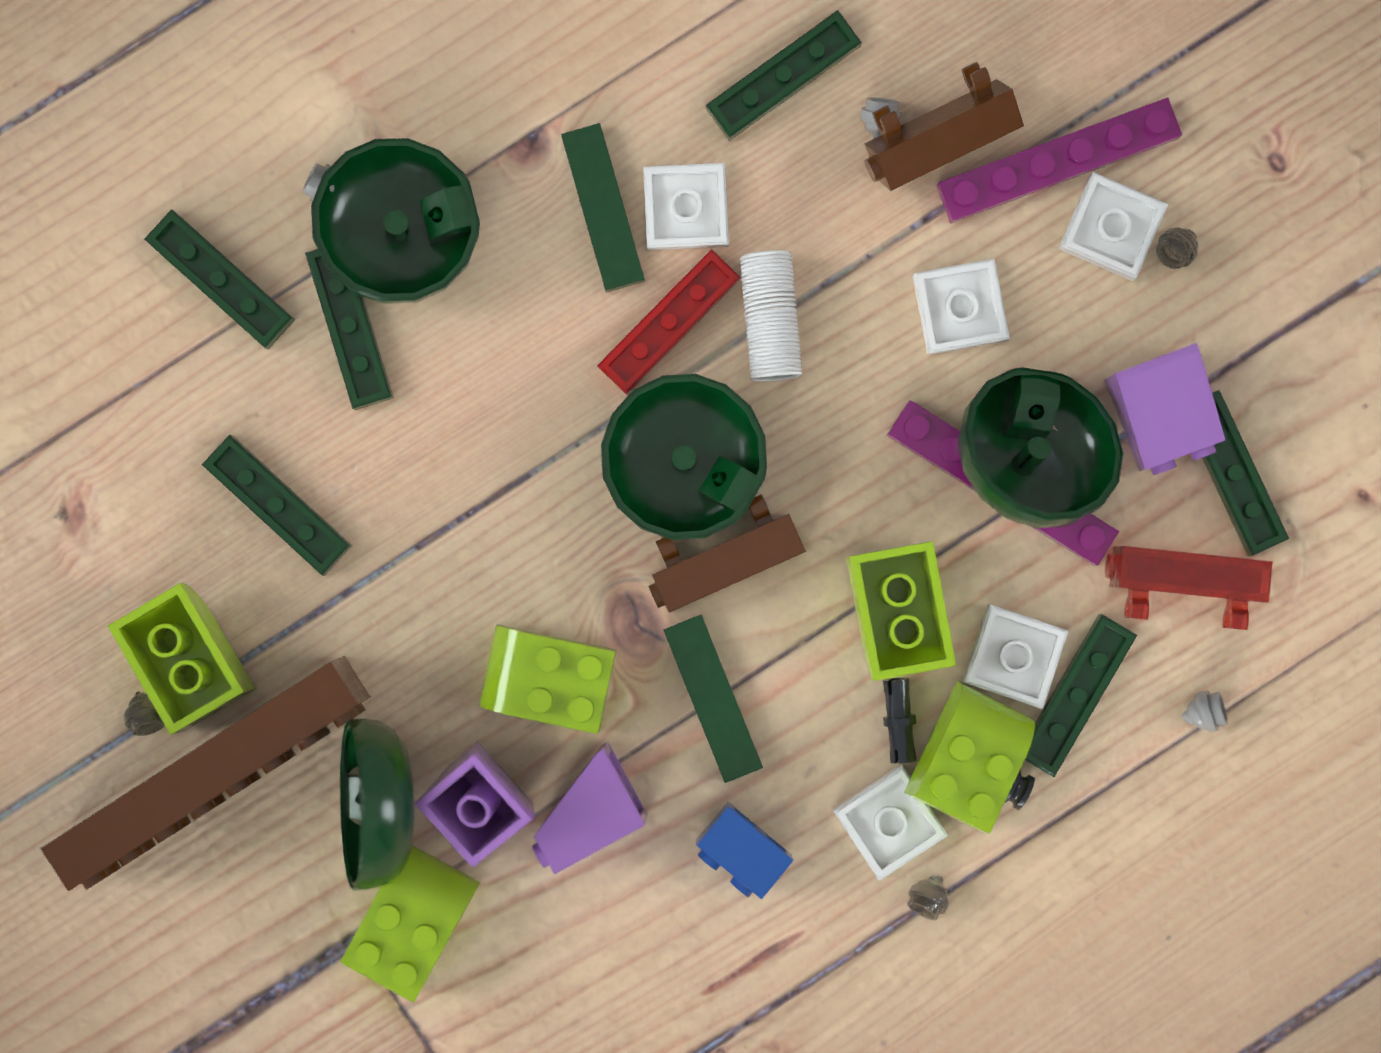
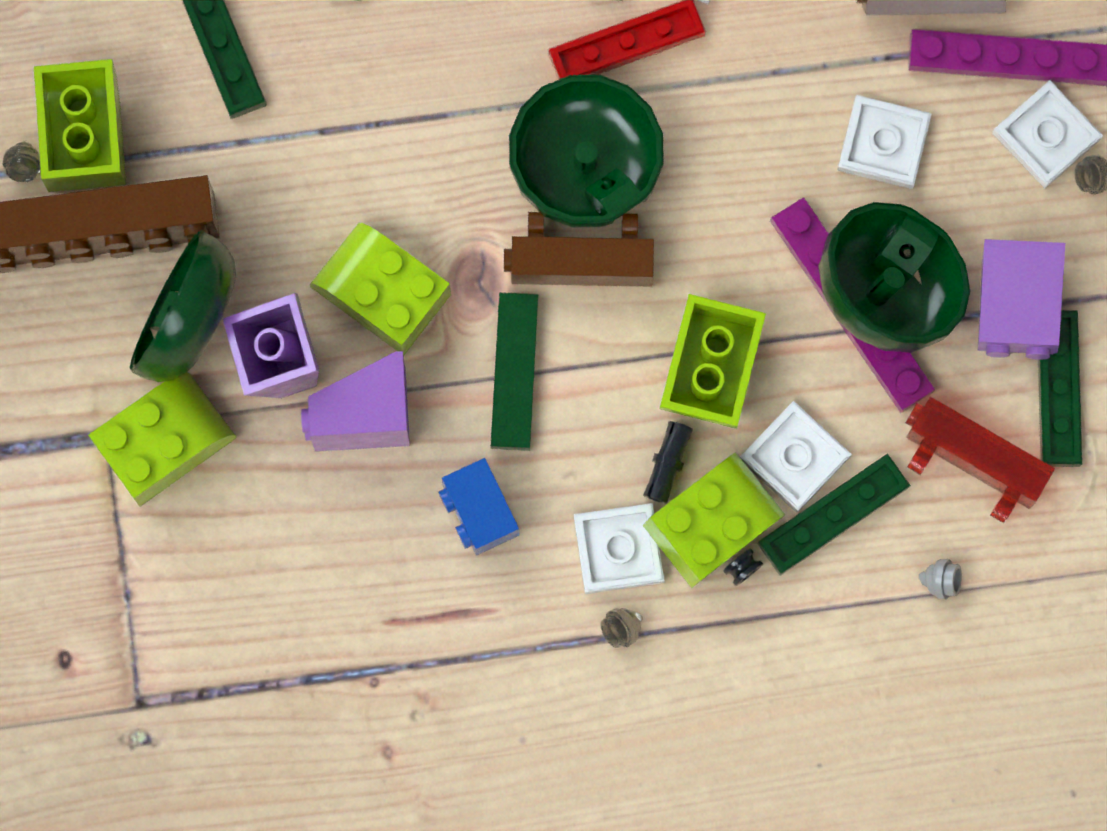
camera: 20 degrees right, 10 degrees down
white piece [740,250,803,381] -> none

